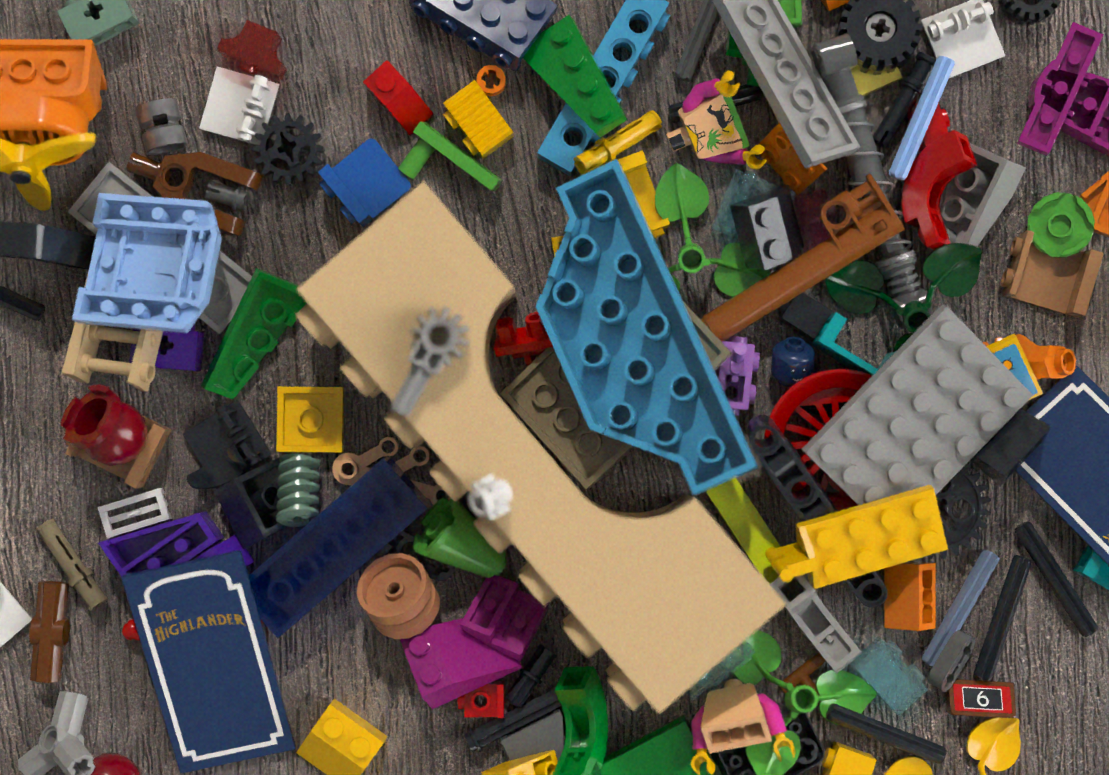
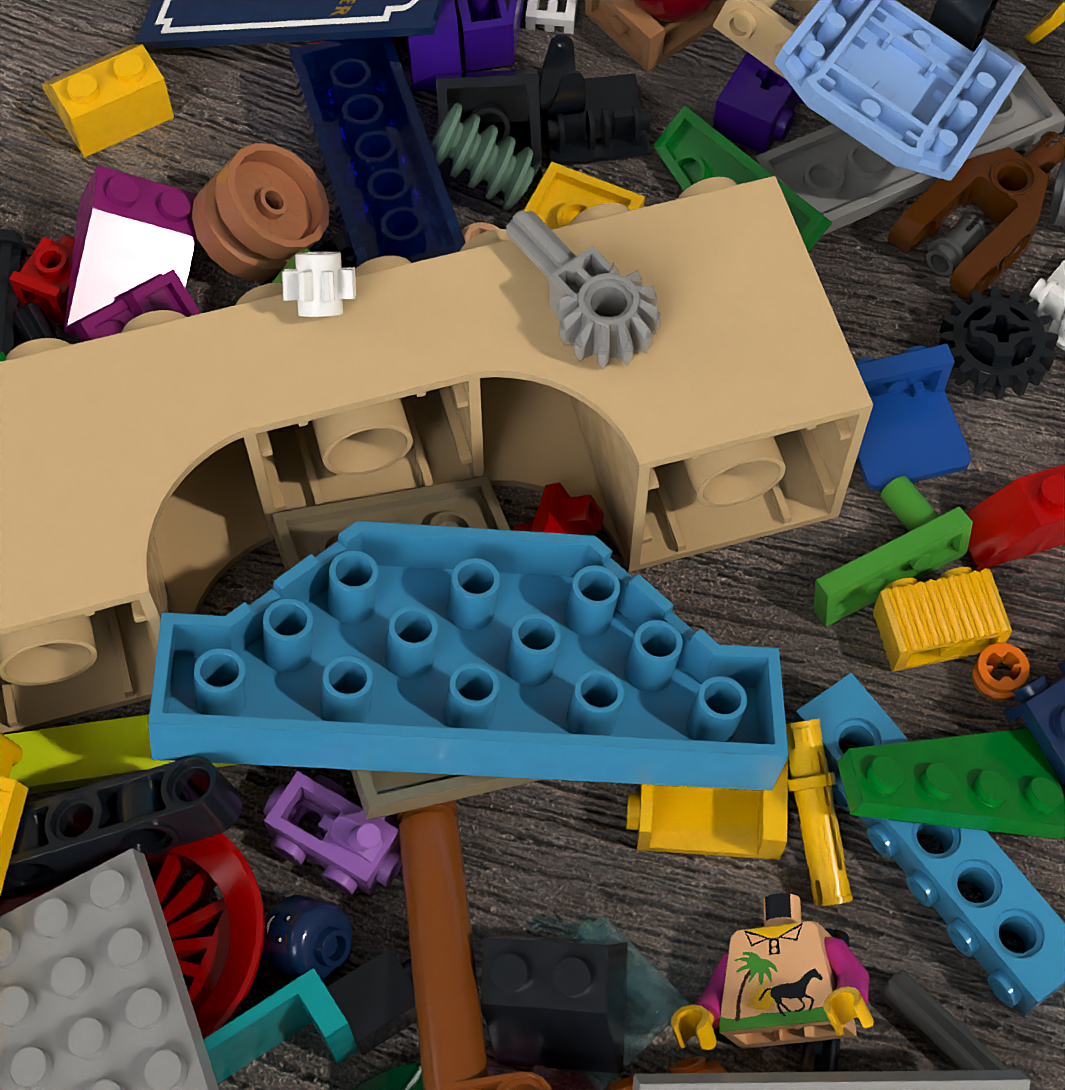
camera: 115 degrees right, 25 degrees down
bright green plant [655,163,771,297] -> none

